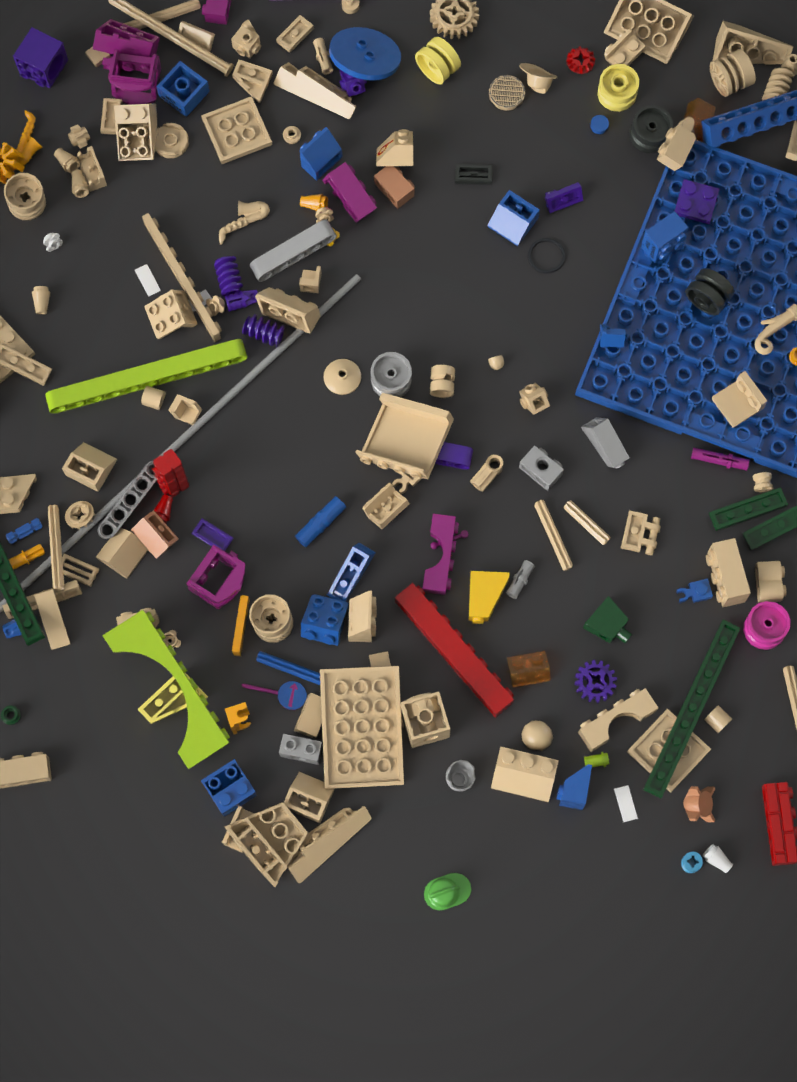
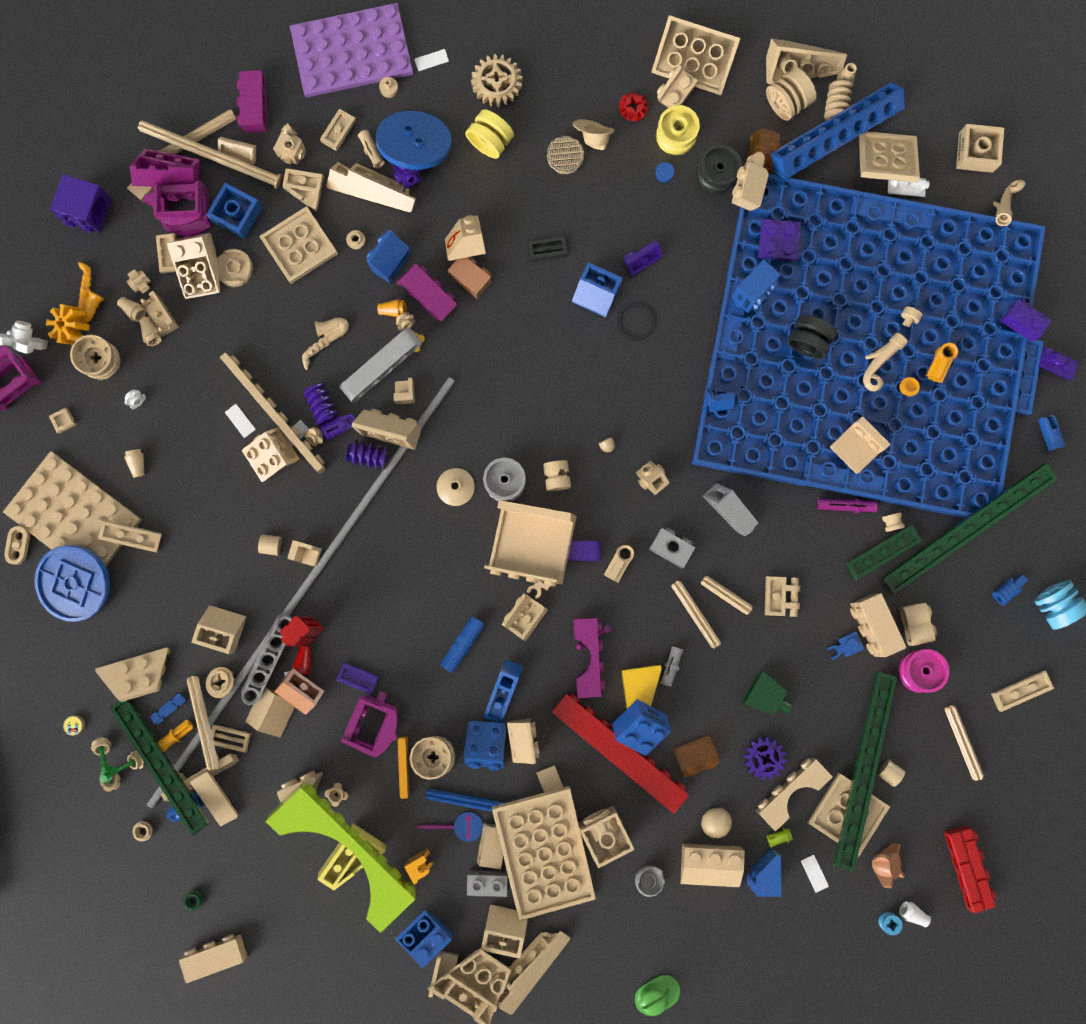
camera: 10 degrees left, 10 degrees up
lime beam [45,339,248,413] -> none
none -> blue brick [612,699,671,756]

